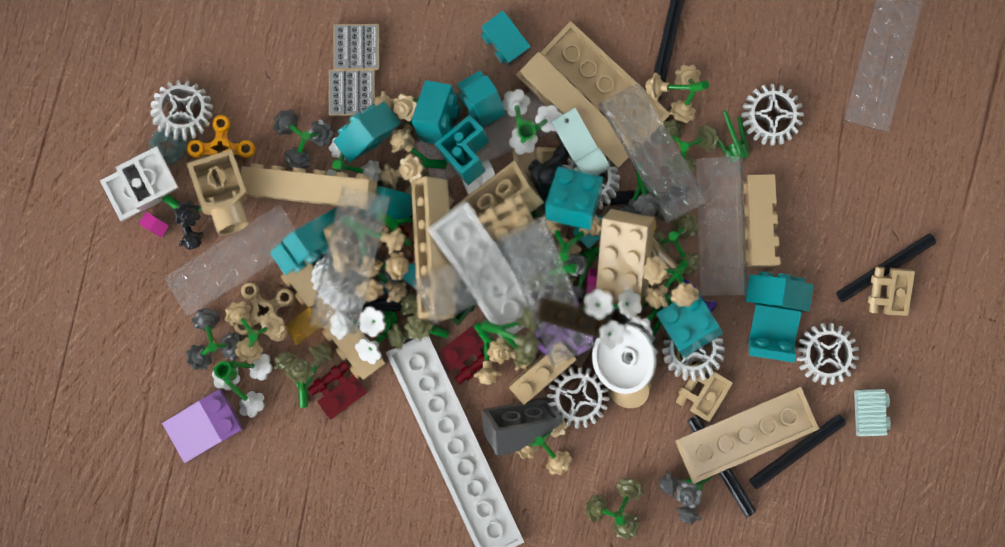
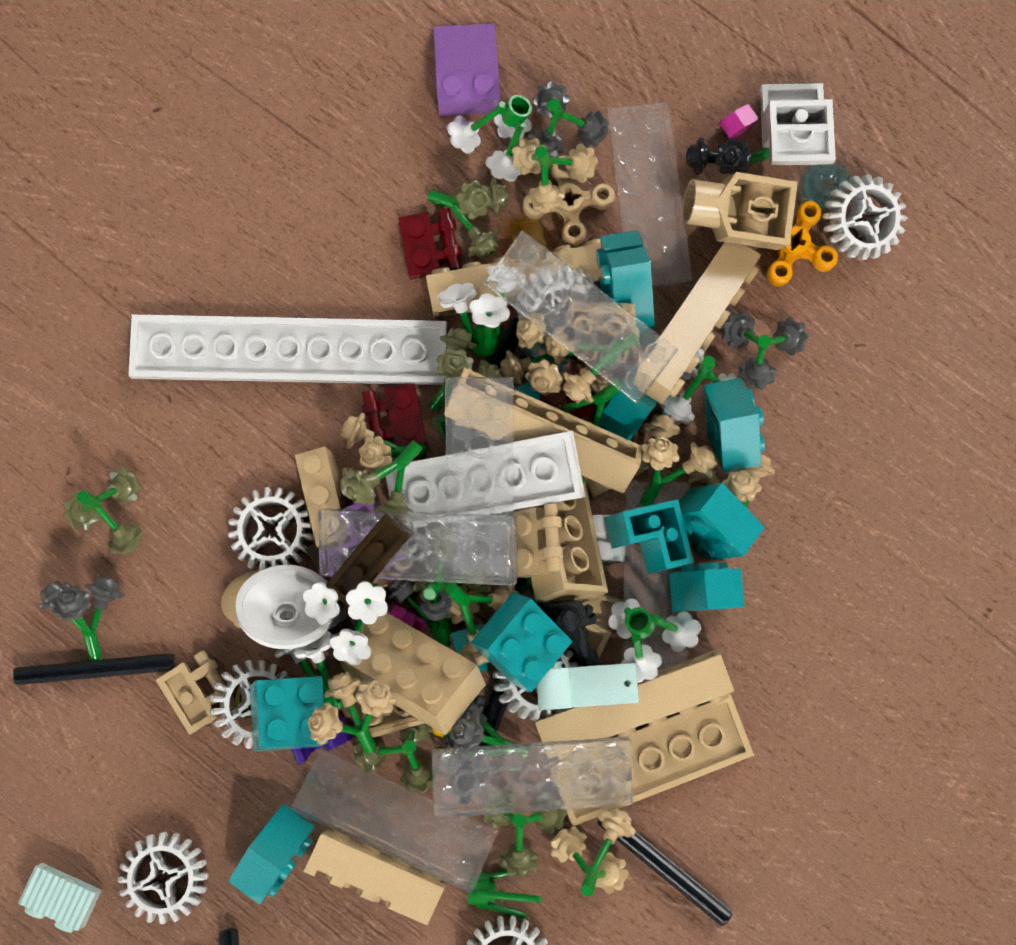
camera: 115 degrees right, 5 degrees down
light grey tile [329,70,375,116] -> none
light grey tile [333,24,379,71] -> none
teal brick [481,11,531,66] -> none
dark grey slope [482,398,563,455] -> none
tan plant [516,415,572,475] -> none
tan plate [675,387,819,483] -> none
teal bracket [747,303,801,363] -> none
black axle [749,414,846,489] -> none

